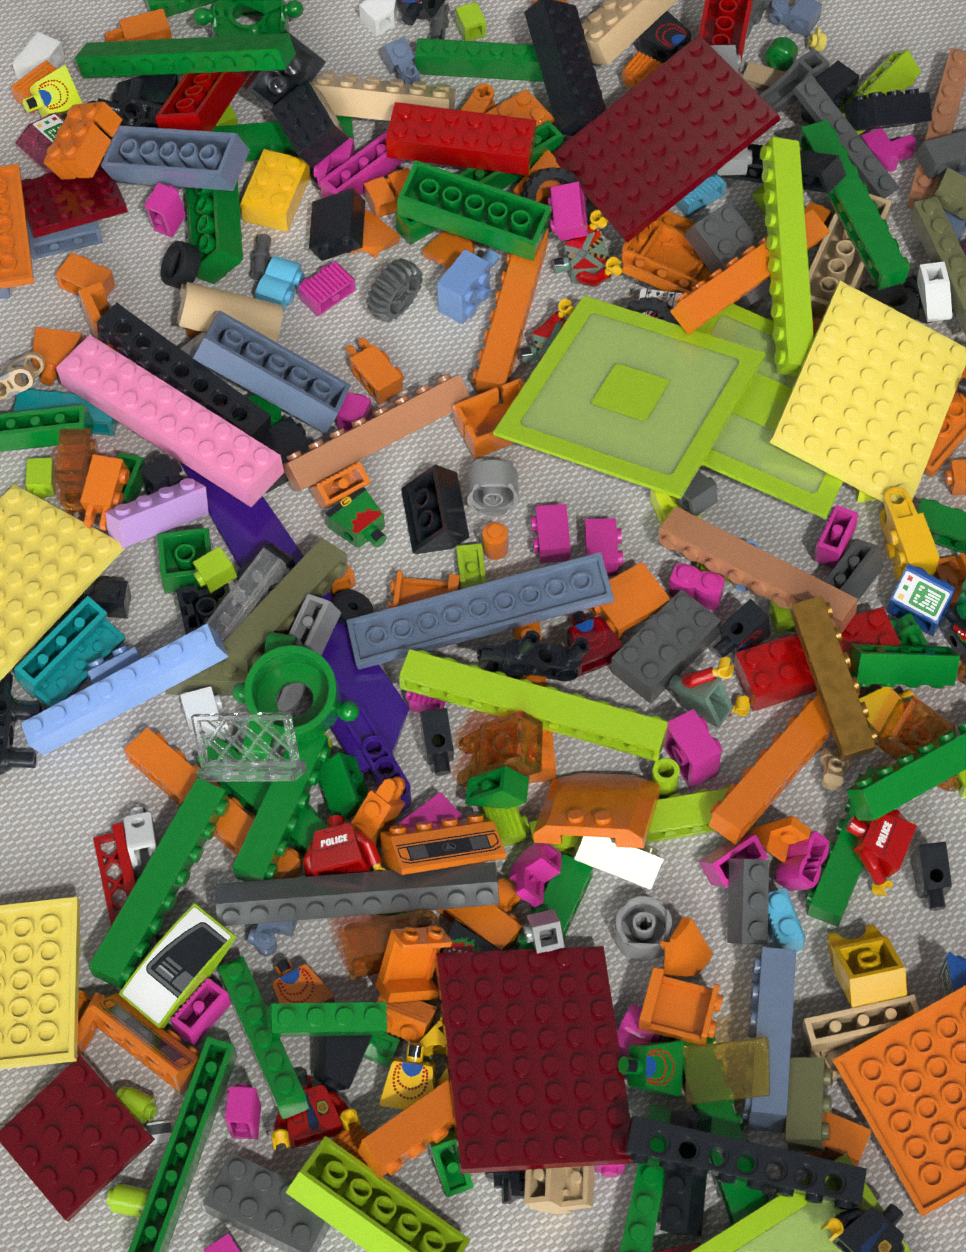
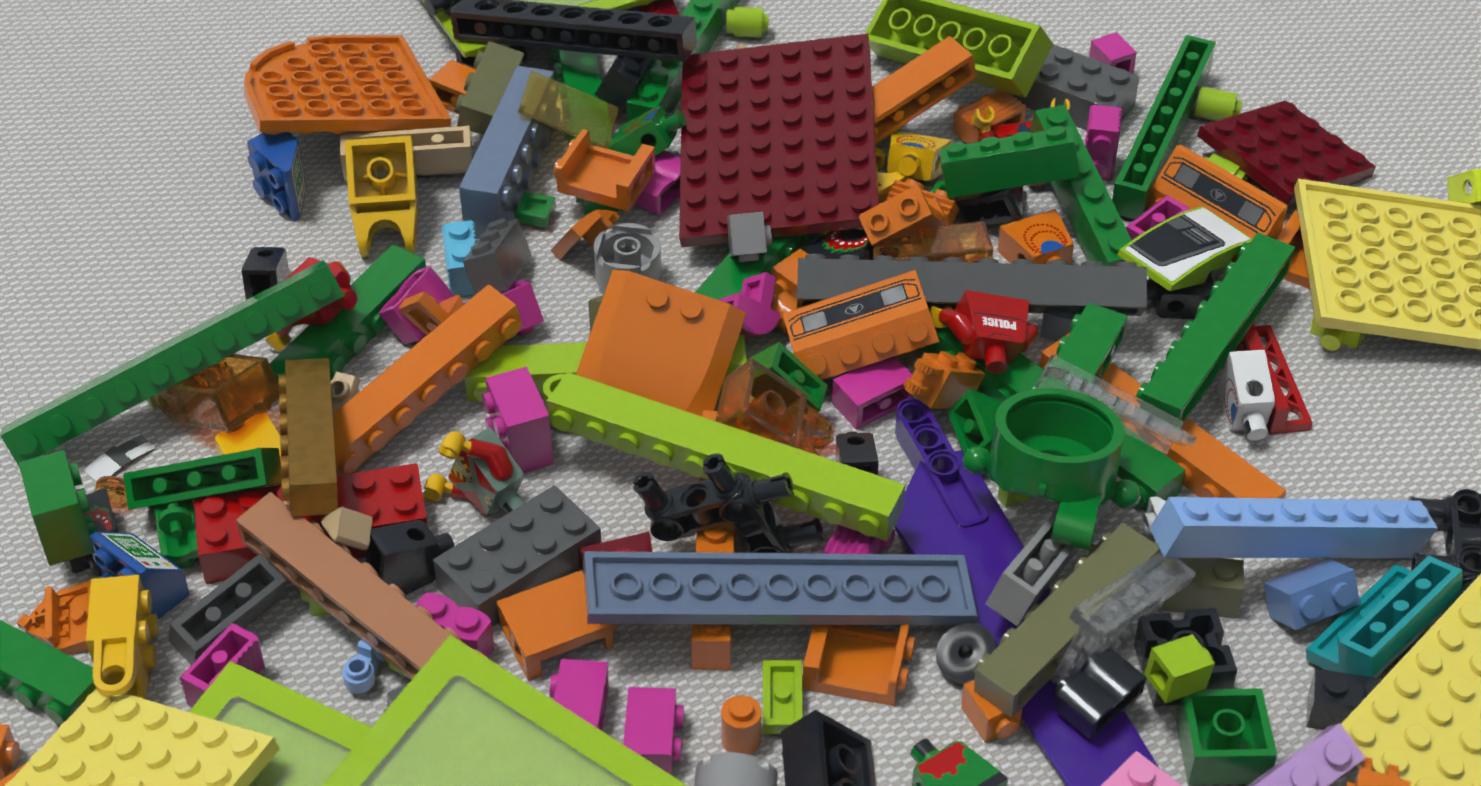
camera: 175 degrees left, 15 degrees down
none -> tan slope [321,507,373,550]
none -> green plate [515,192,556,228]

